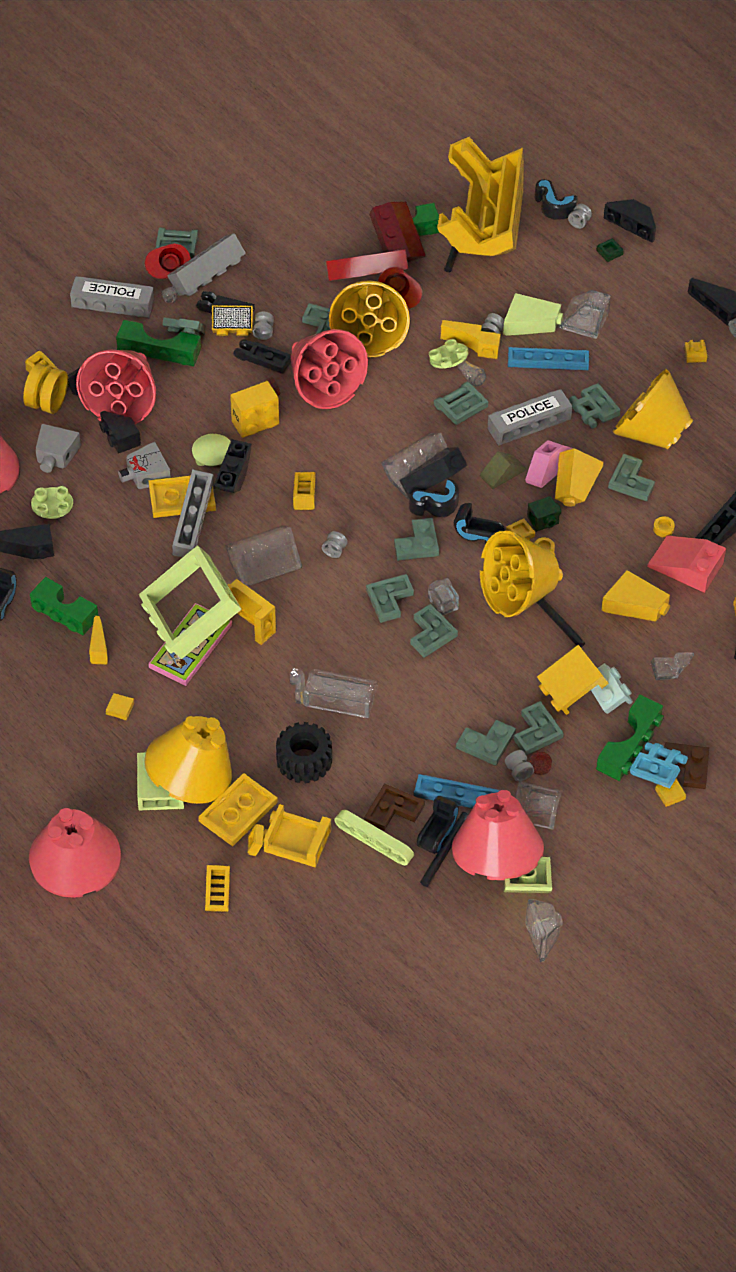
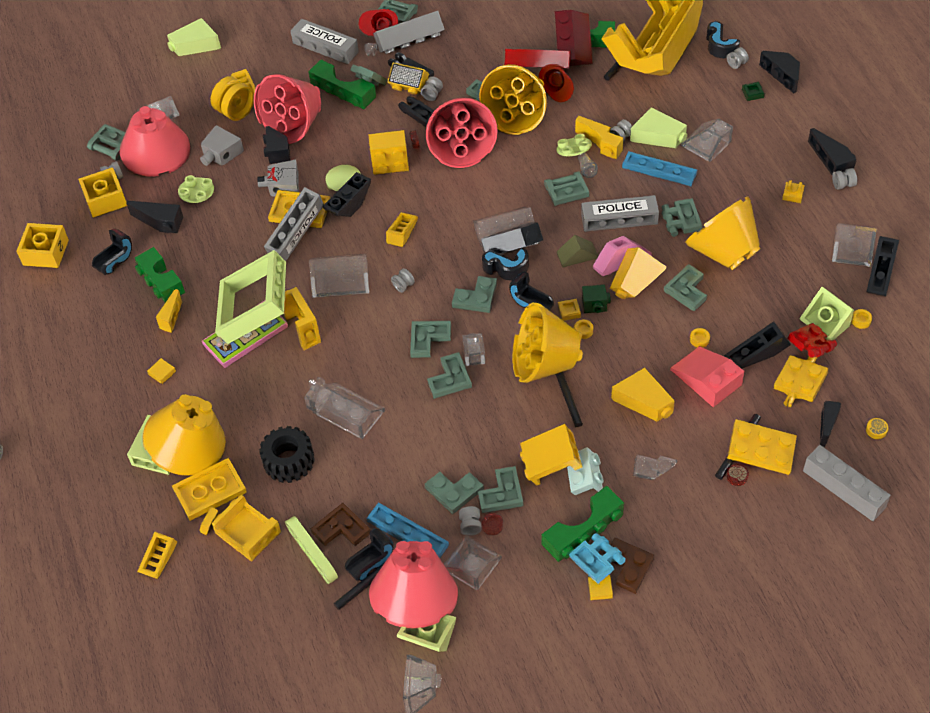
camera: 25 degrees right, 0 degrees up
coral cone [29,808,121,898] -> none

